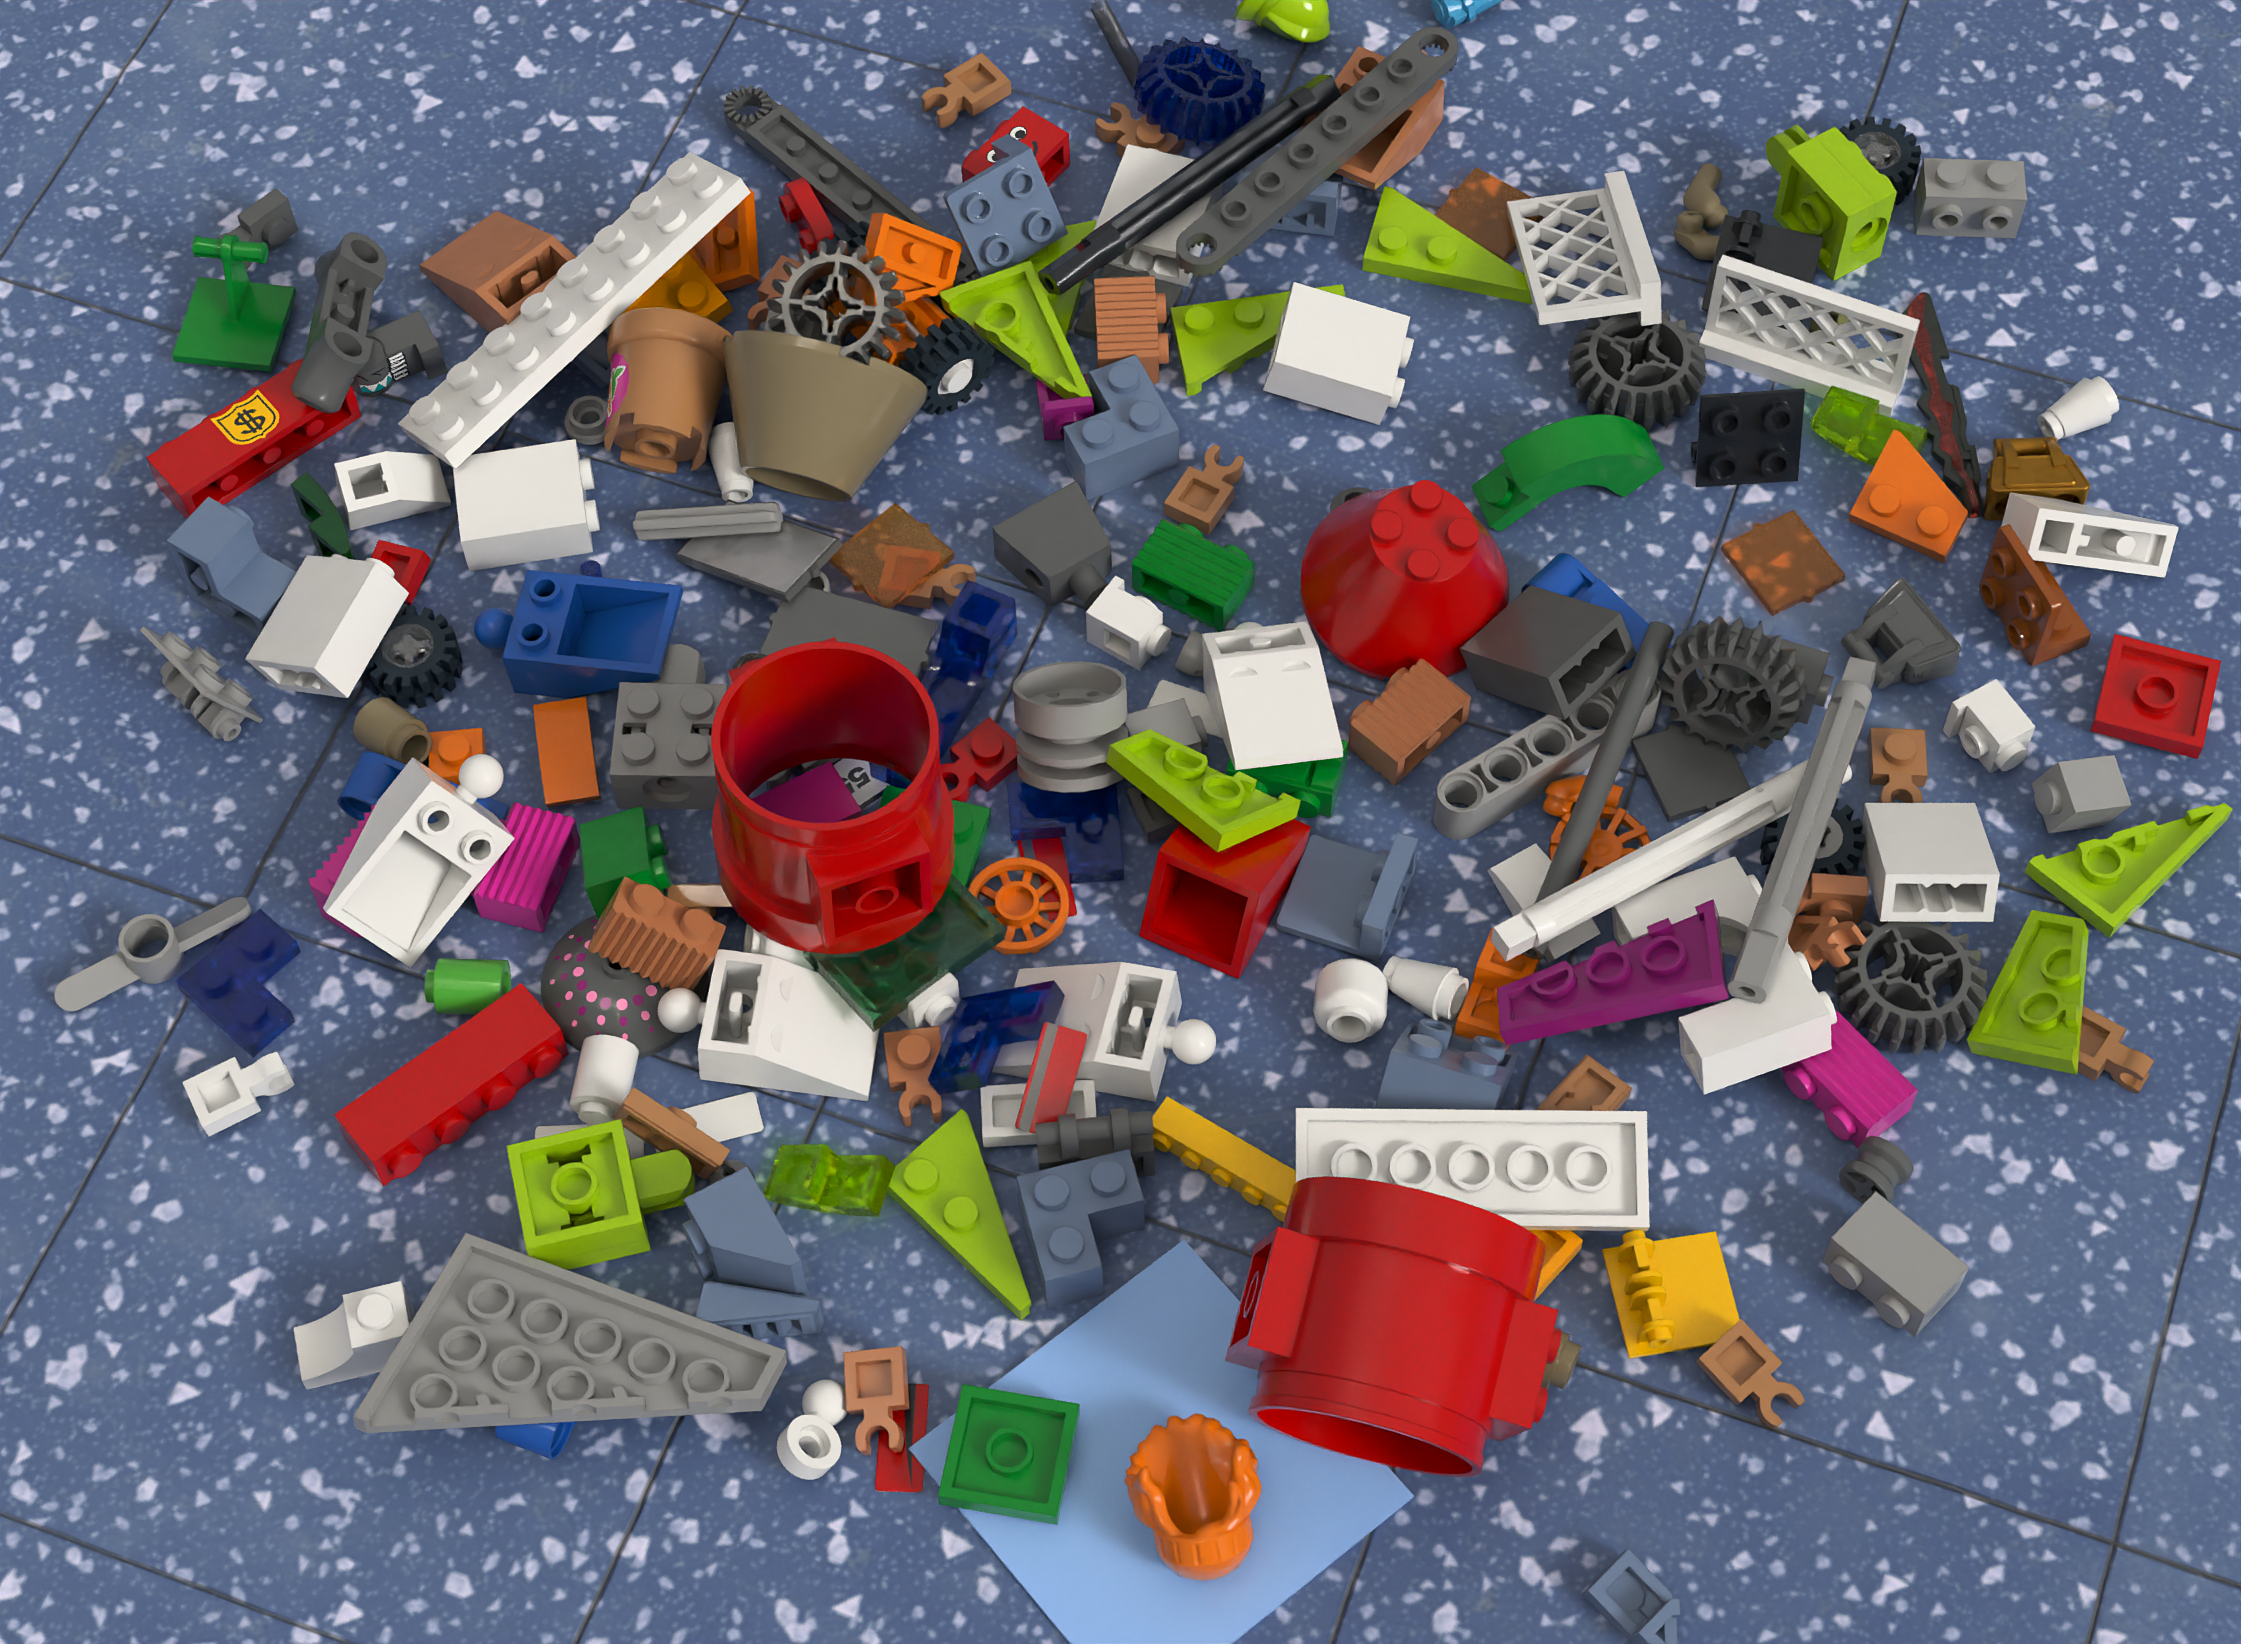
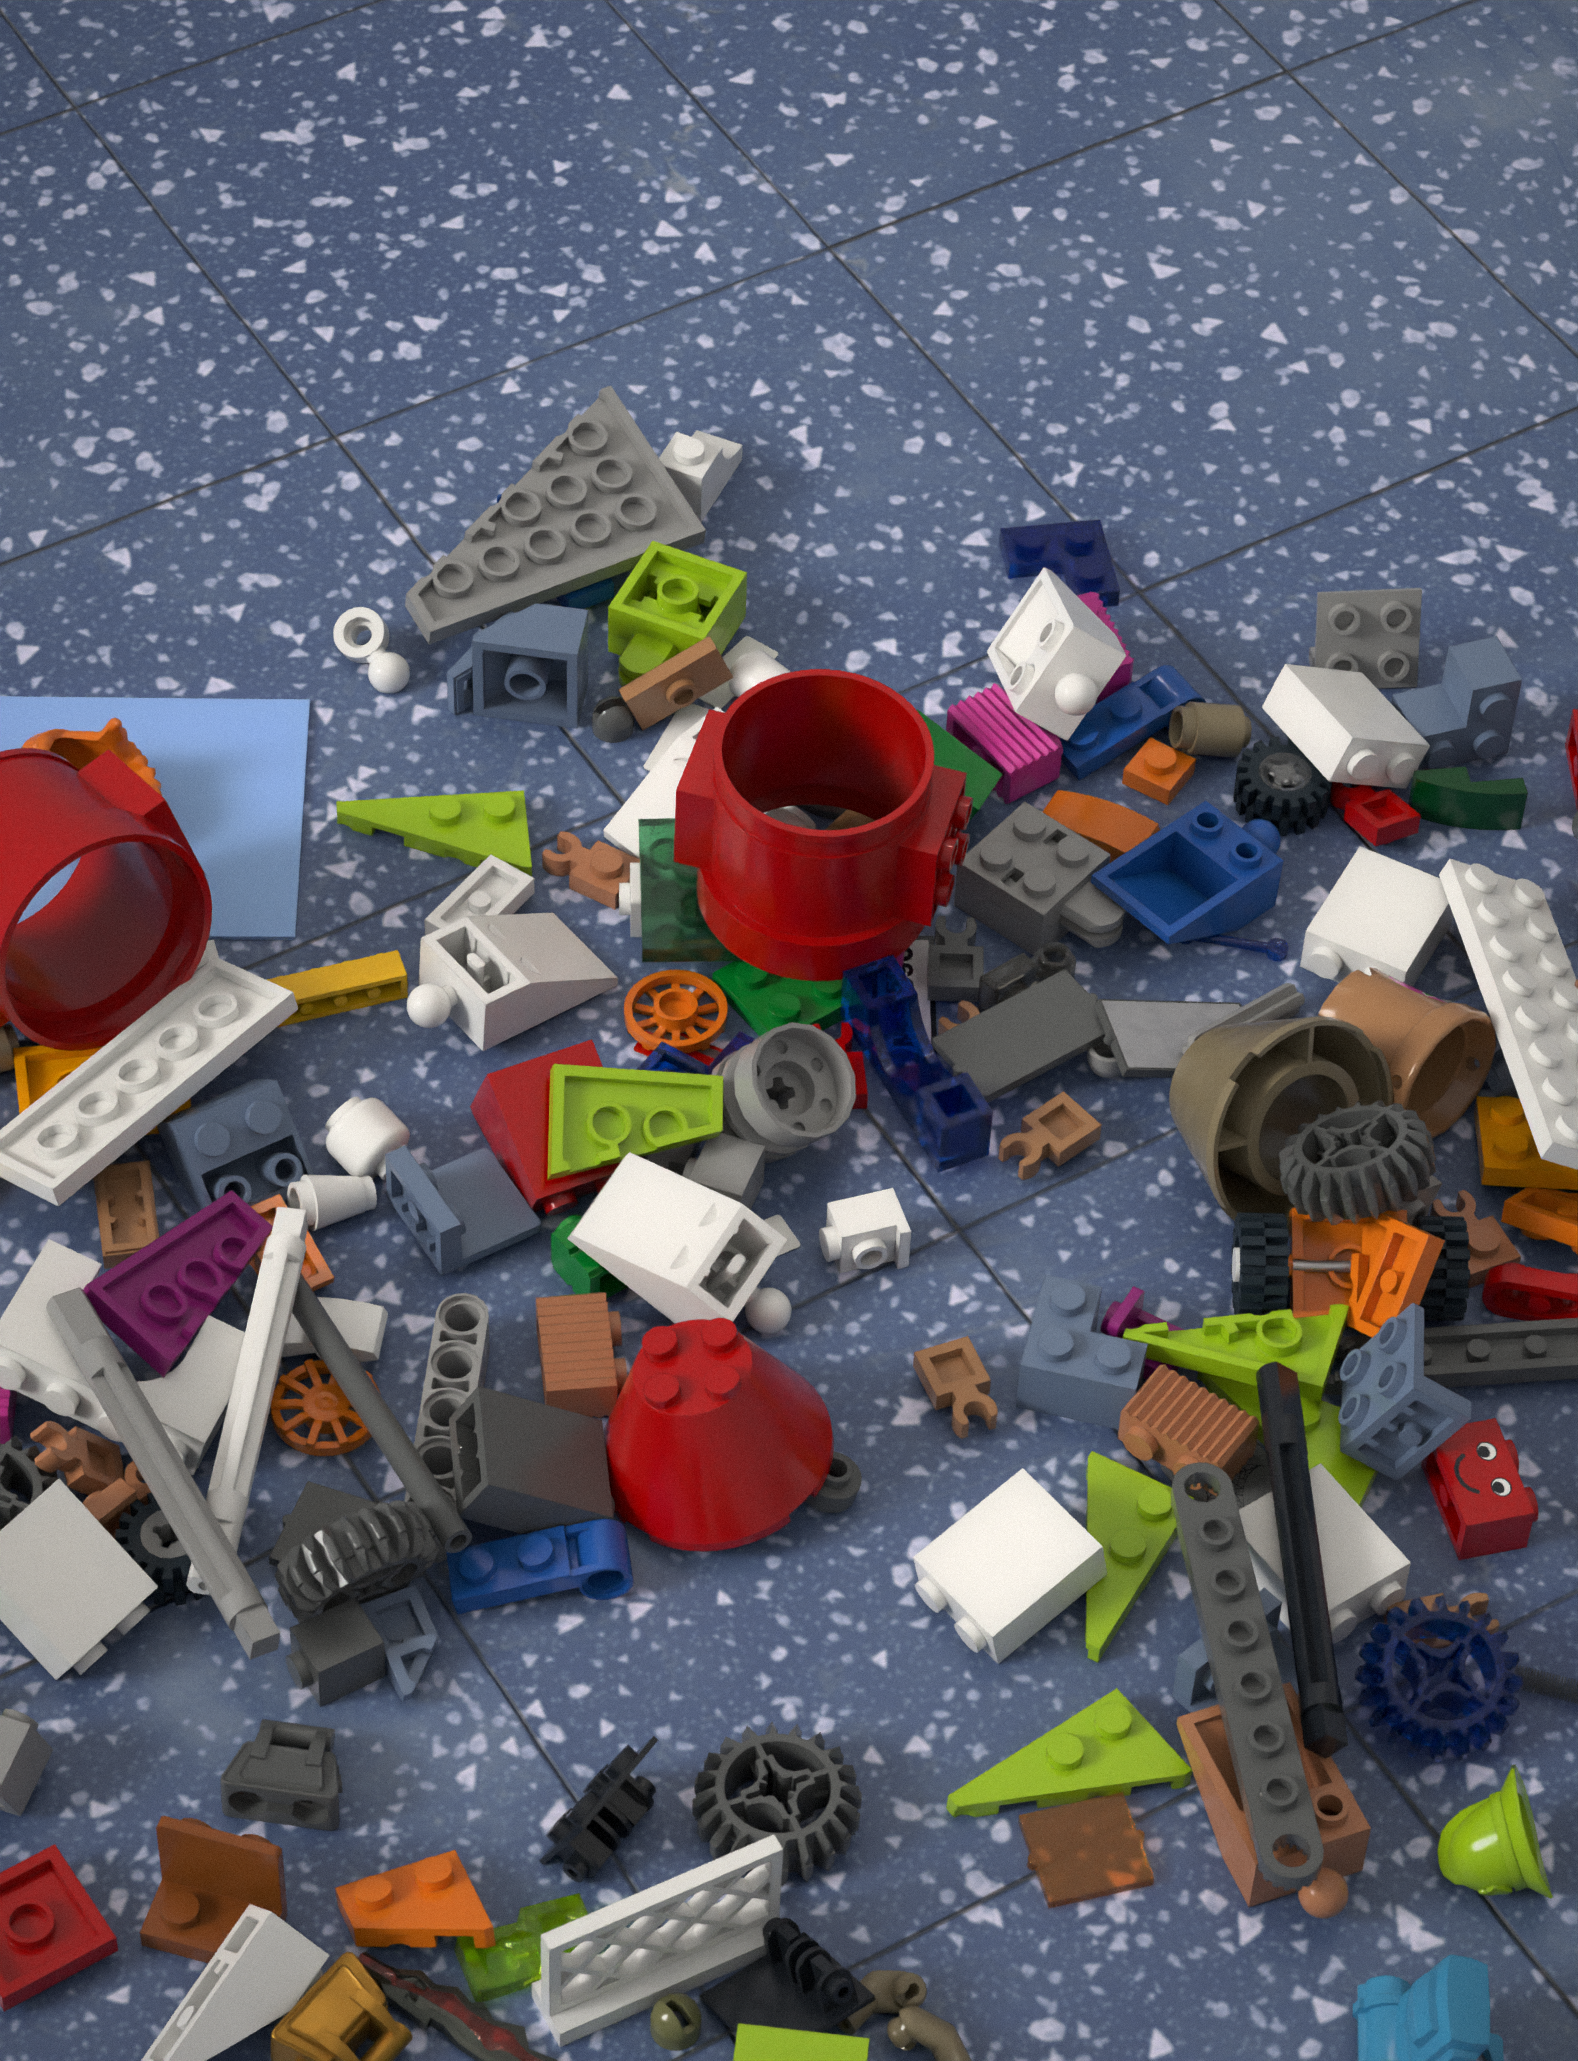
camera: 125 degrees right, 10 degrees down
light grey piece [54,897,252,1012] -> none
white plate [182,1052,295,1136] -> none
white slope [334,451,451,530] -> none
red brick [334,983,569,1187] -> none
bright green brick [425,958,511,1015] -> none
clear neon green slope [763,1144,895,1217] -> none
clear orange piece [829,503,955,609] -> none
nougat plate [843,1346,909,1456] -> none
red sticker [875,1384,929,1492] -> none
clear blue plate [928,980,1065,1095] -> none
green plate [938,1384,1080,1525] -> none
dark grey torso [992,481,1112,609] -> none
red sticker [1015,1022,1087,1134] -> none
sand blue brick [1016,1149,1145,1309] -> none
dark grey plate [1035,1108,1155,1177] -> none
green brick [1132,519,1255,632] -> none
light grey hinge [1175,630,1203,677] -> none
green arch [1471,414,1665,532] -> none
white fence [1507,171,1662,326] -> none
orange arm [1542,775,1624,818] -> none
clear orange piece [1721,510,1846,616] -> none
medium nougat plate [1867,727,1928,803] -> none
white brick [1943,679,2036,773] -> none

